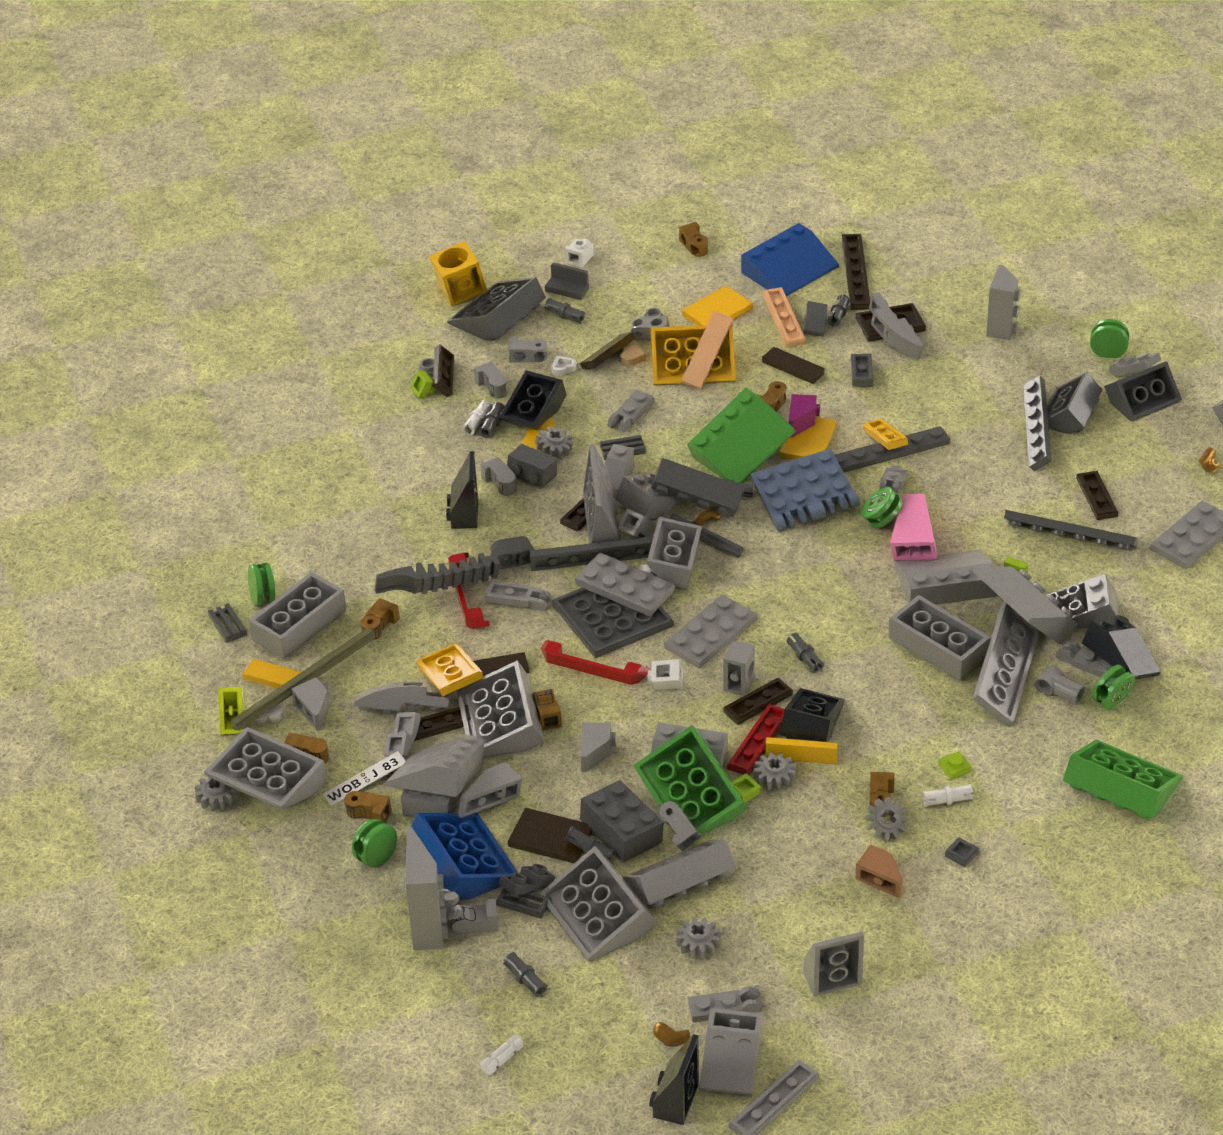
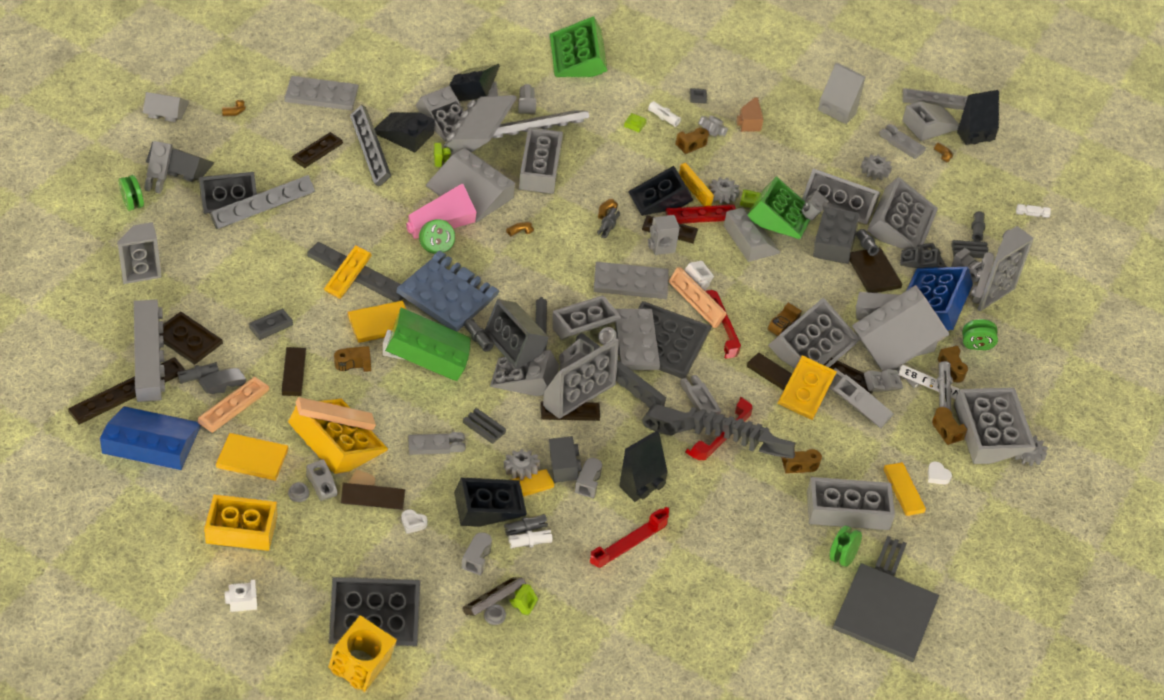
camera: 135 degrees left, 5 degrees up
neon yellow slope [218,687,246,735] -> none
olive axle [230,628,375,731] -> none
light grey slope [292,677,330,731] -> none
light grey leg [509,337,547,363] -> none
dark grey pin [544,298,585,324] -> none
dark grey panel [545,262,589,300] -> none
light grey slope [581,723,616,772] -> none
light grey slope [605,444,634,492] -> none
pearl gold leg [679,222,708,257] -> none
magenta slope [789,394,821,437] -> none
light grey slope [869,292,924,360] -> none
light grey hinge [879,466,908,493] -> none
bright green head [1092,665,1135,710] -> none
none -> light grey brick [134,299,165,402]
none -> yellow brick [204,494,278,551]
none -> black slope [374,112,435,153]
none -> pearl gold arm [506,222,534,237]
none -> red piece [589,507,669,568]
none -> pearl gold arm [598,199,618,219]
none -> light nougat tile [668,267,727,328]
none -> dark grey tile [832,563,939,662]
none -> light grey pin [937,361,953,412]
none -> dark grey tile [951,240,989,258]

